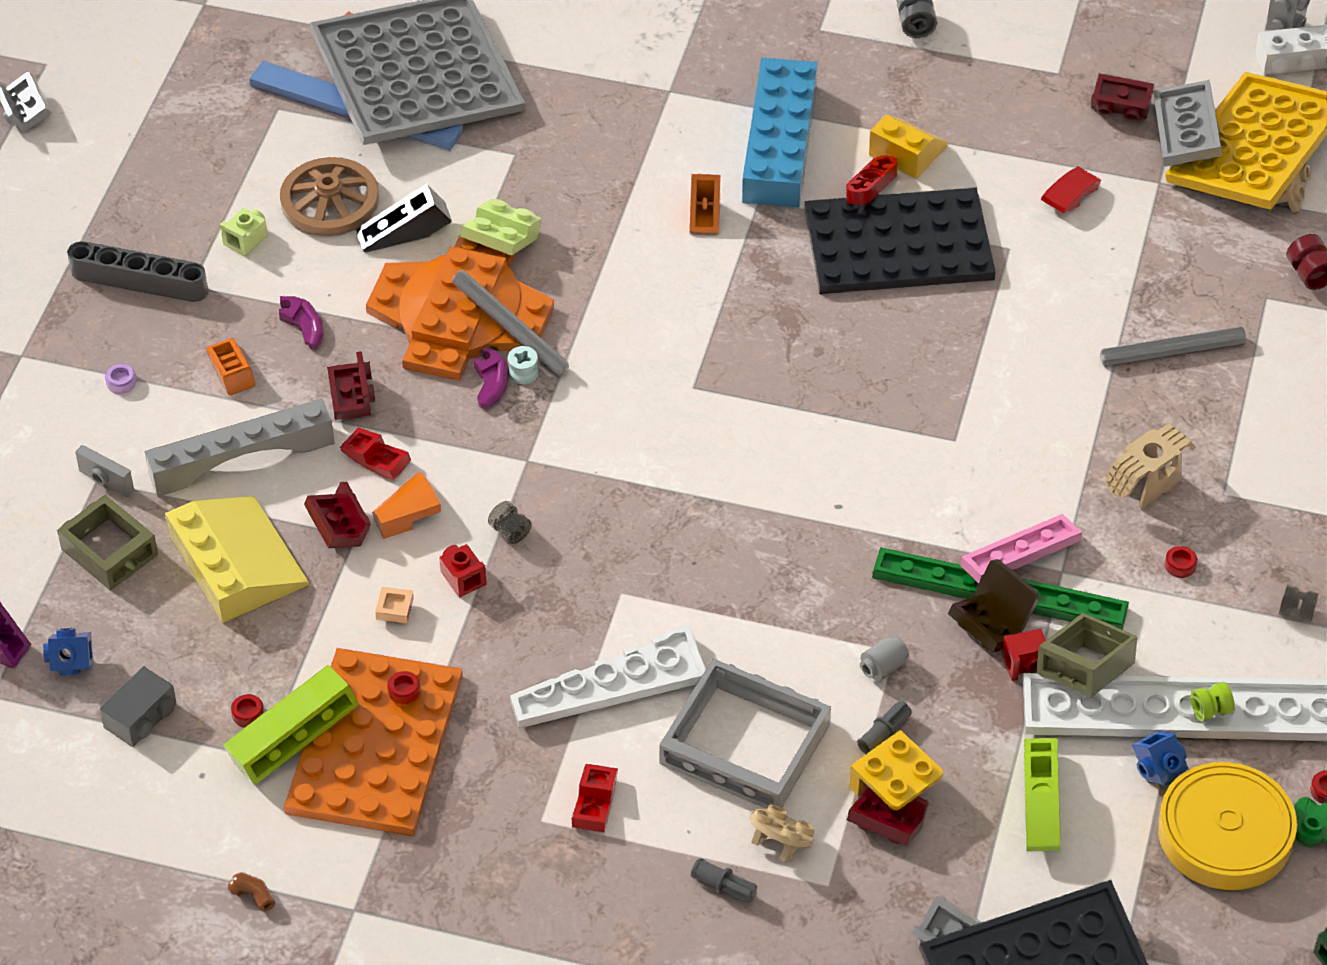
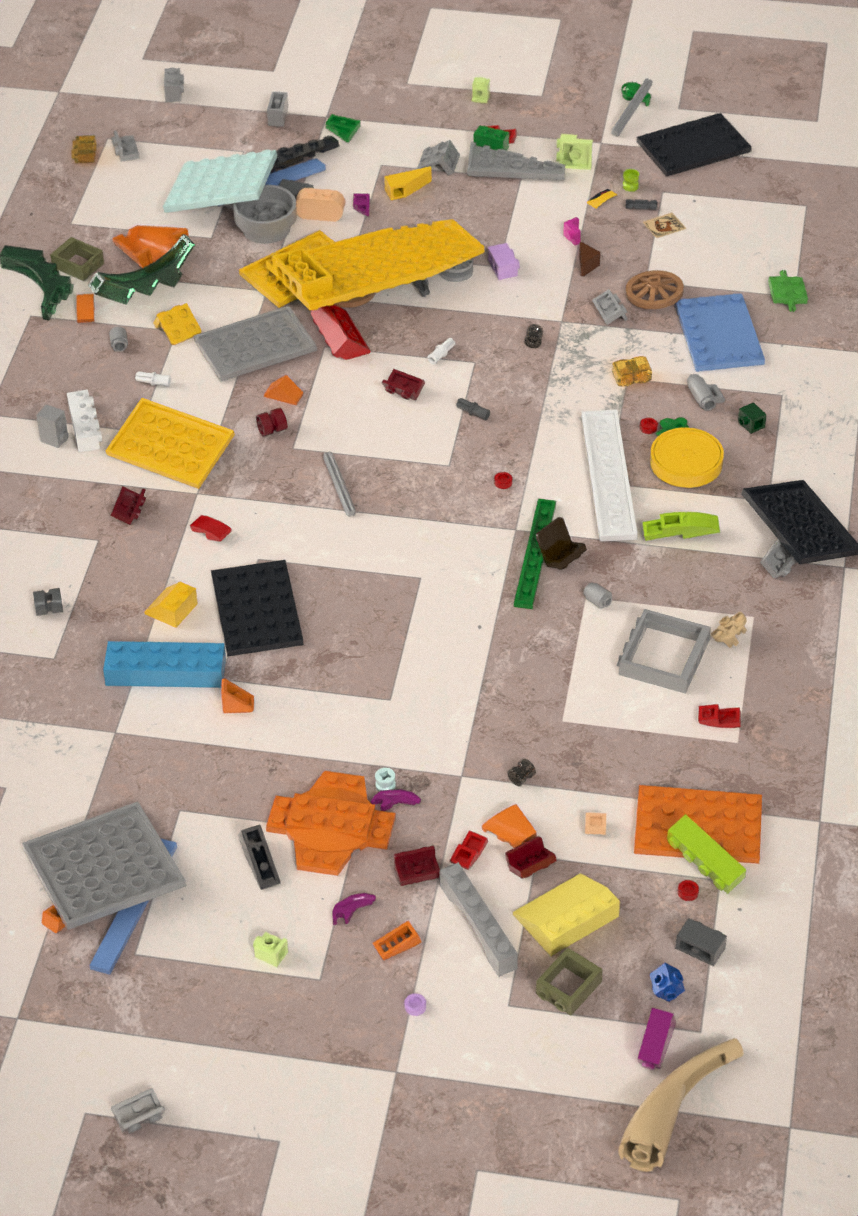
camera: 95 degrees left, 5 degrees down
dark grey beam [67,241,209,302] -> none
light grey plate [75,445,134,497] -> none
dark orange arm [228,872,275,911] -> none
medium nougat wheel [280,157,379,235] -> none
red tile [387,671,421,704] -> none
red brick [439,544,487,598] -> none
light grey axle [452,270,569,376] -> none
yellowish green plate [460,199,542,255] -> none
white wing [510,625,706,728] -> none
dark grey axle [691,858,758,903] -> none
red beam [846,156,897,205] -> none
dark red bracket [846,784,929,846] -> none
yellow bracket [849,730,943,810] -> none
dark grey axle [857,701,912,754] -> none
bright pink plate [961,514,1082,583] -> none
red brick [1002,629,1046,681] -> none
olive window [1037,613,1137,697] -> none
tan piece [1106,423,1196,509] -> none
blue brick [1132,731,1189,786] -> none
light grey plate [1153,80,1222,167] -> none
lime wheel [1190,682,1235,722] -> none
clear smoke wheel [1279,584,1319,624] -> none

